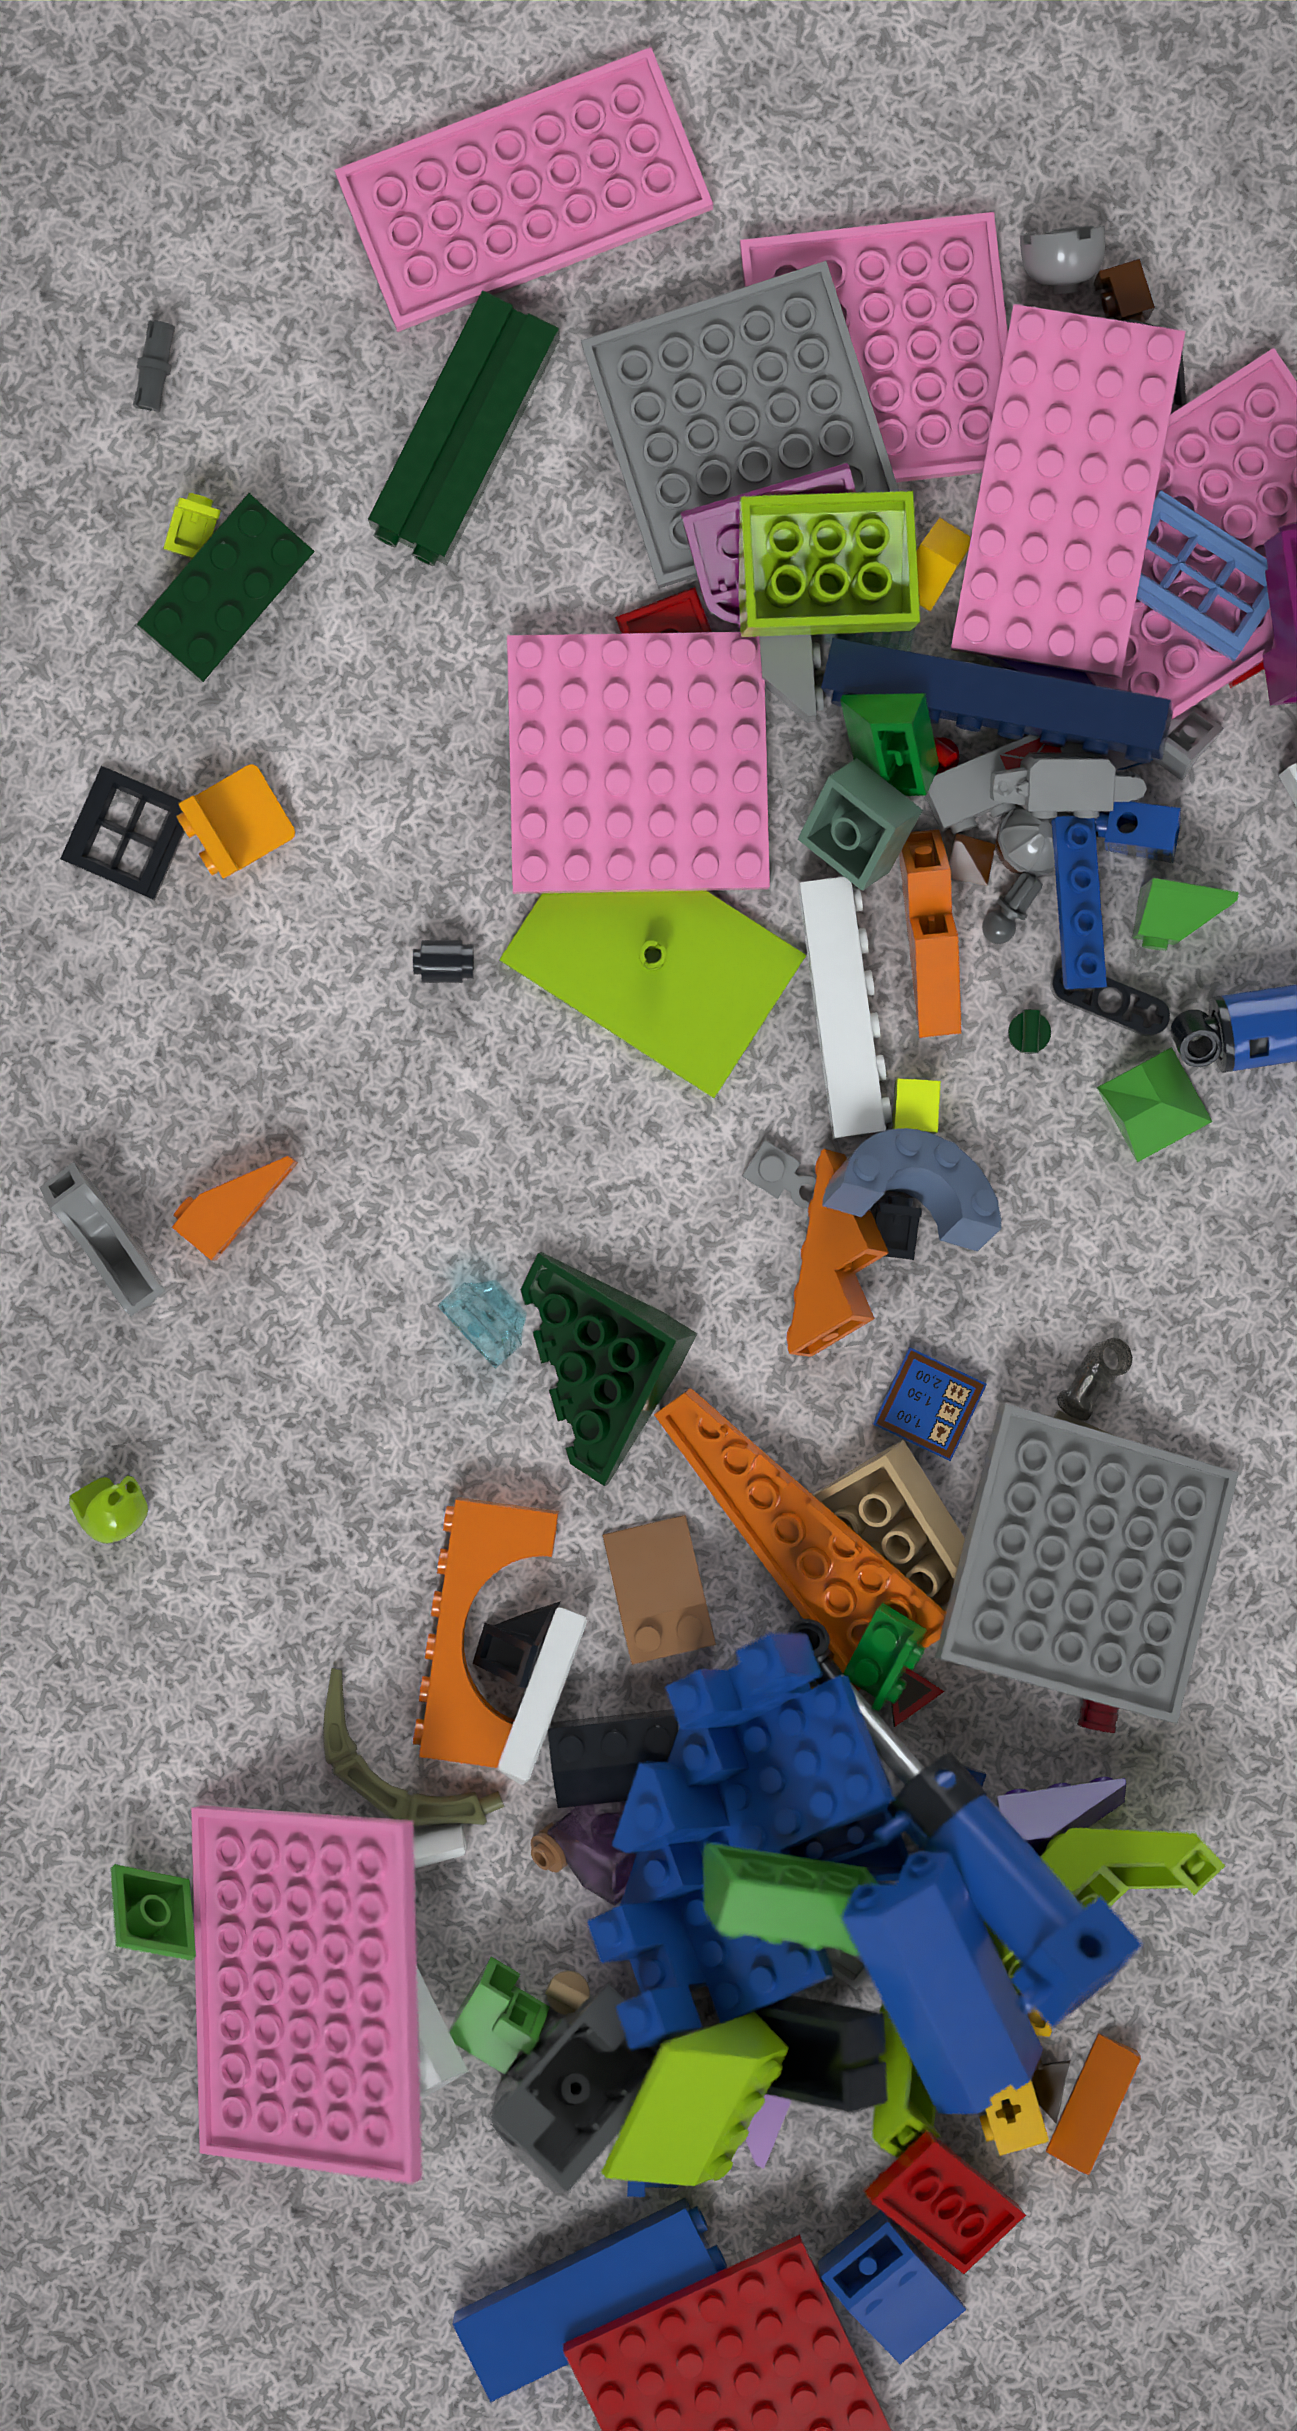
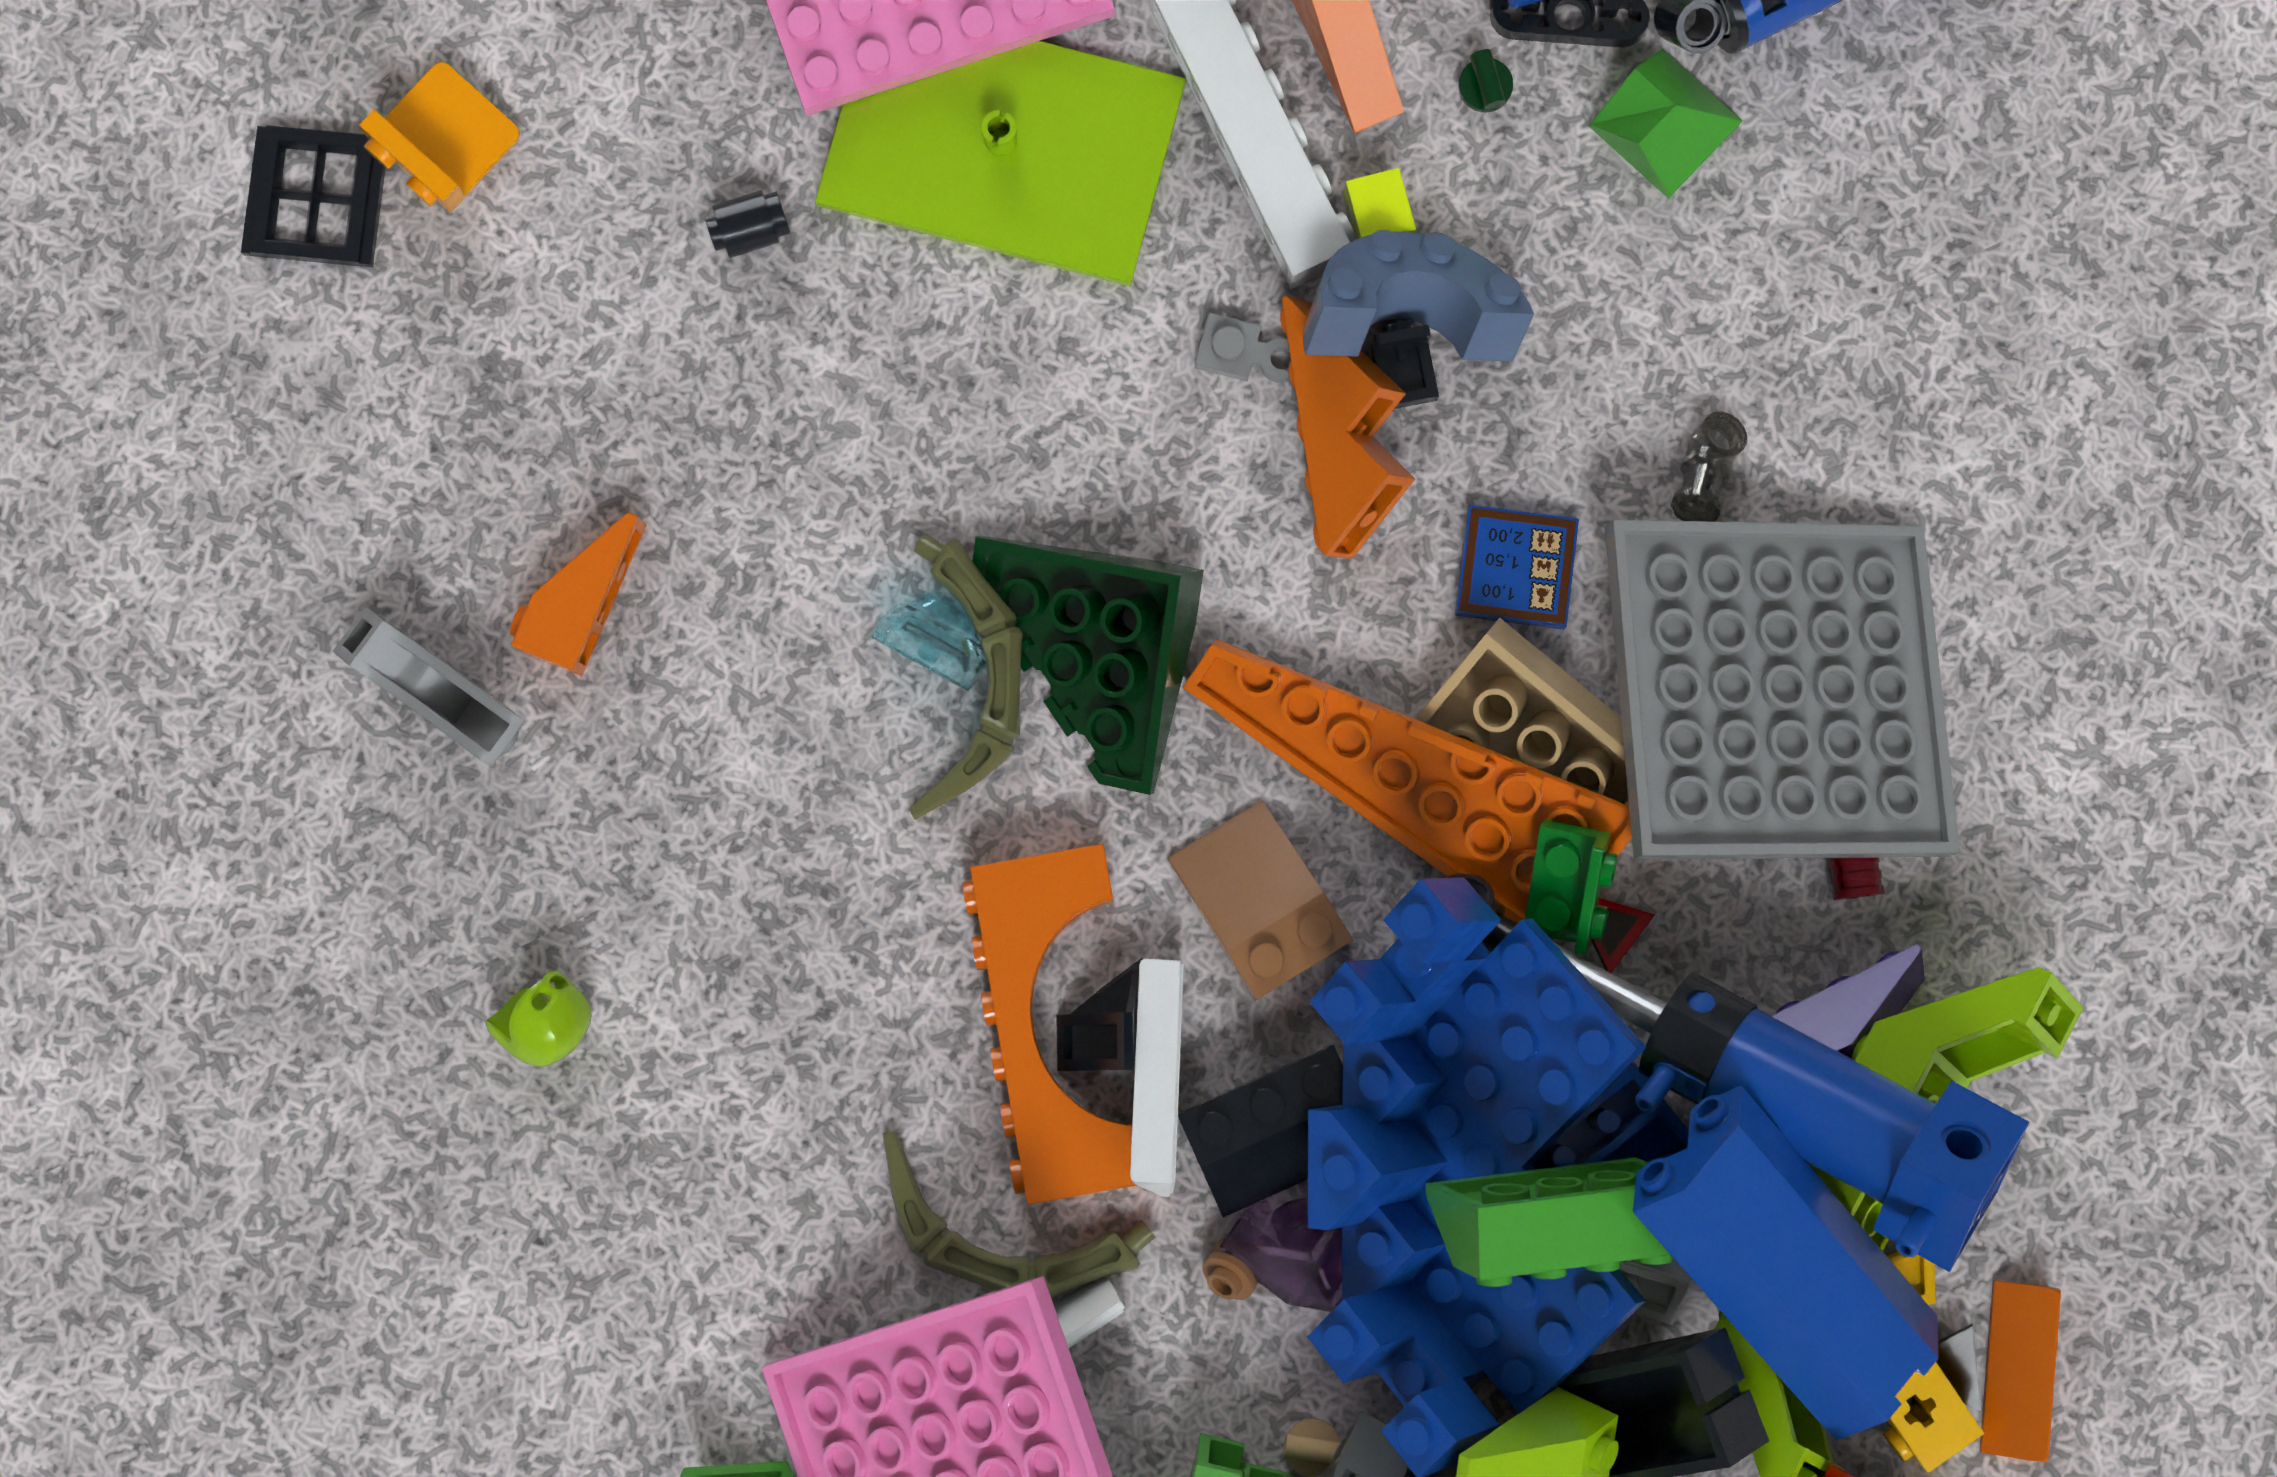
camera: 15 degrees left, 5 degrees down
none -> olive animal [910,534,1023,820]

